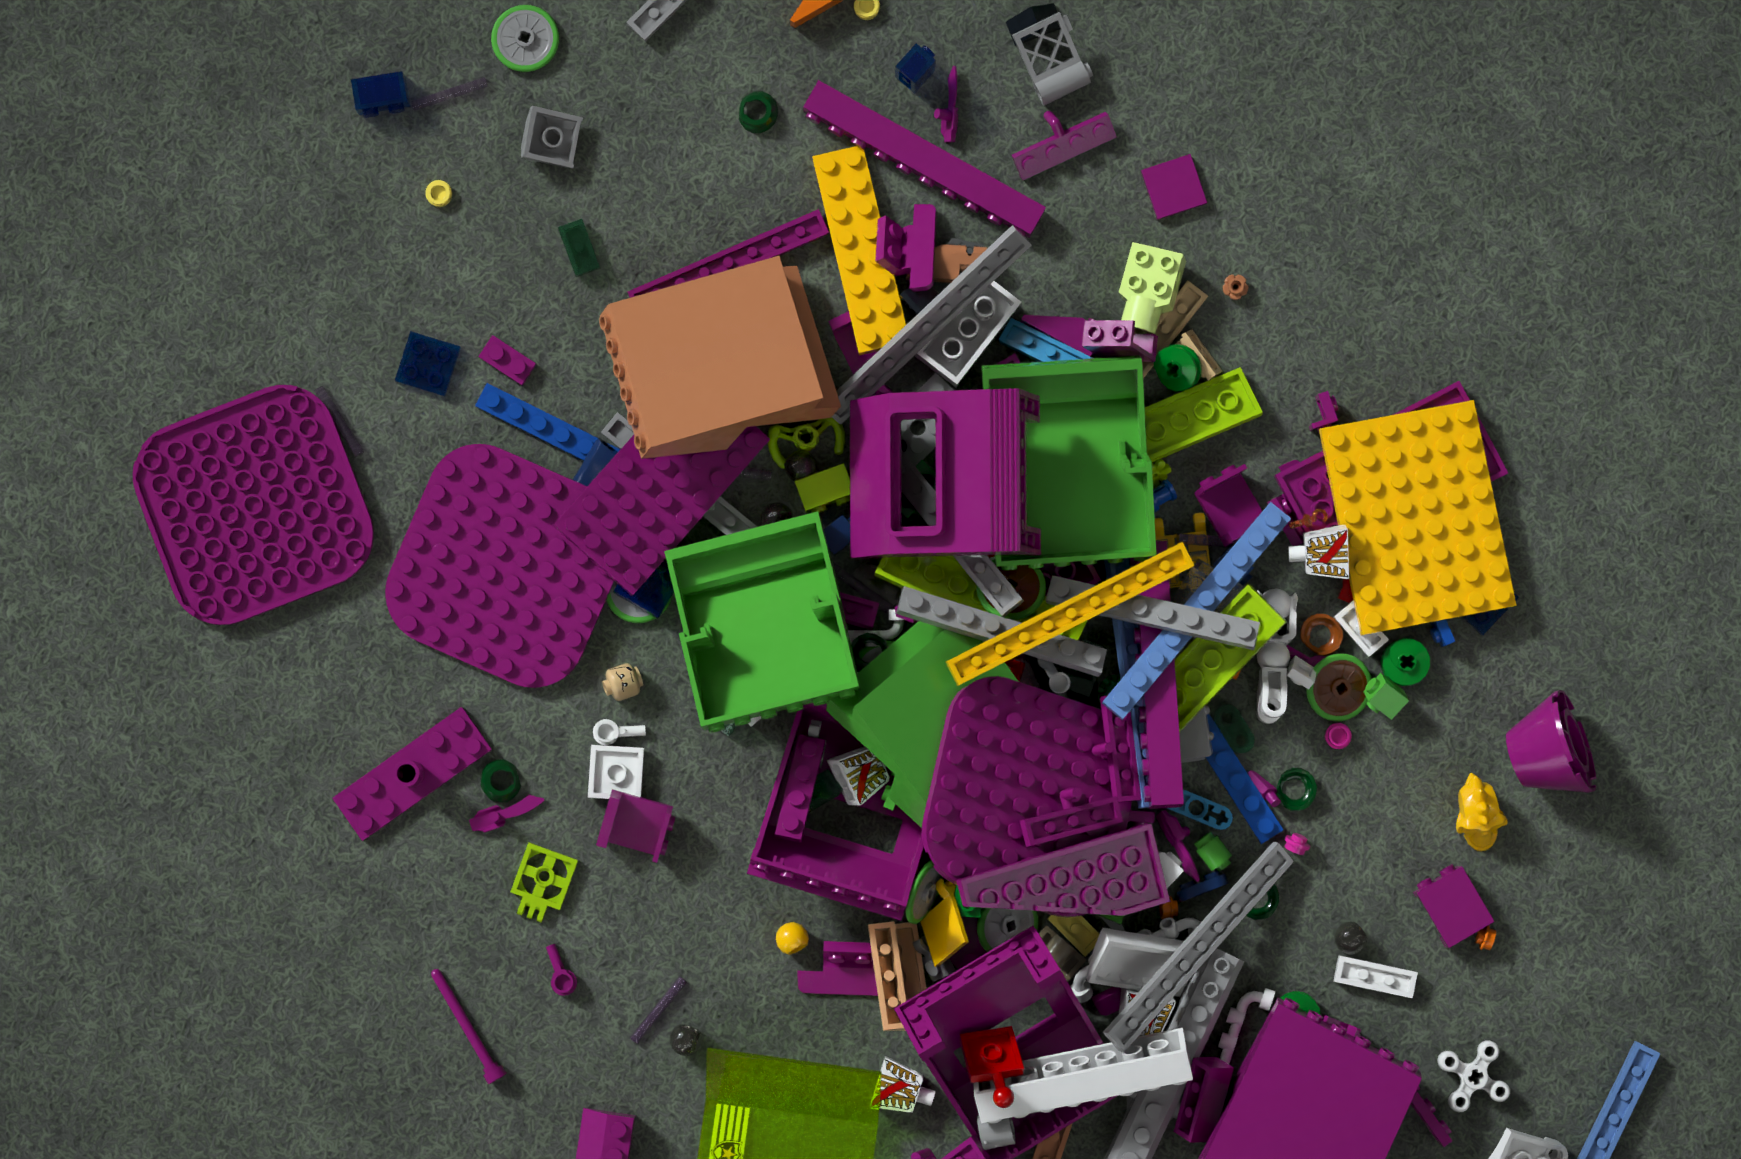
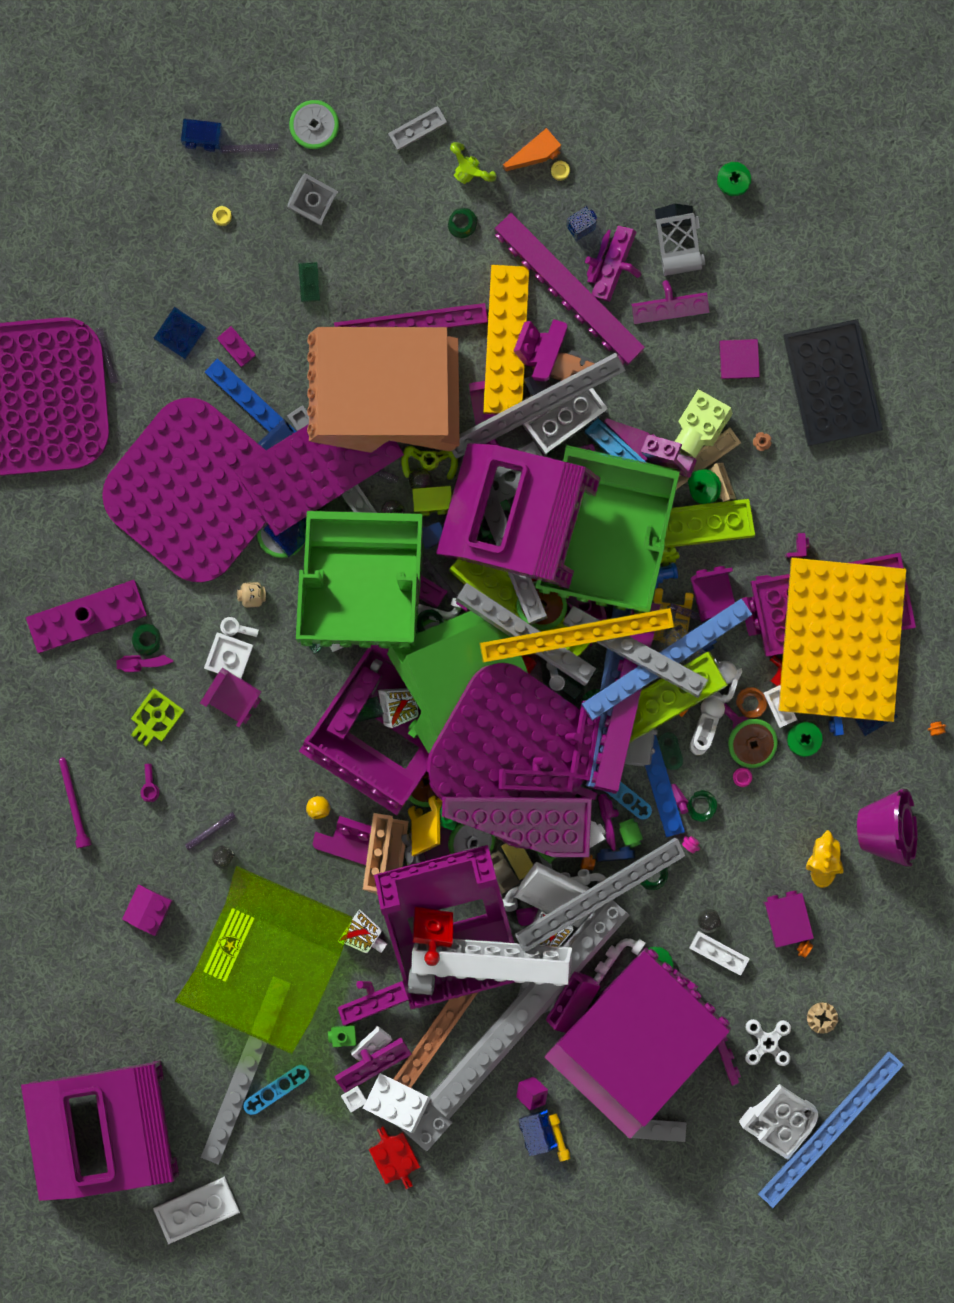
camera: 15 degrees right, 0 degrees up
wheel [906,860,943,924] -> none
white plate [1287,656,1317,689] -> none
torso [1288,525,1349,579] -> none
clear orange hand [1289,509,1328,529] -> none
bright green brick [1363,673,1409,720] -> none
none -> lime piece [450,142,497,184]
none -> magenta plate [592,226,641,302]
none -> black plate [783,319,883,447]
none -> tan gear [807,1003,838,1034]
none -> orange plate [928,721,946,736]

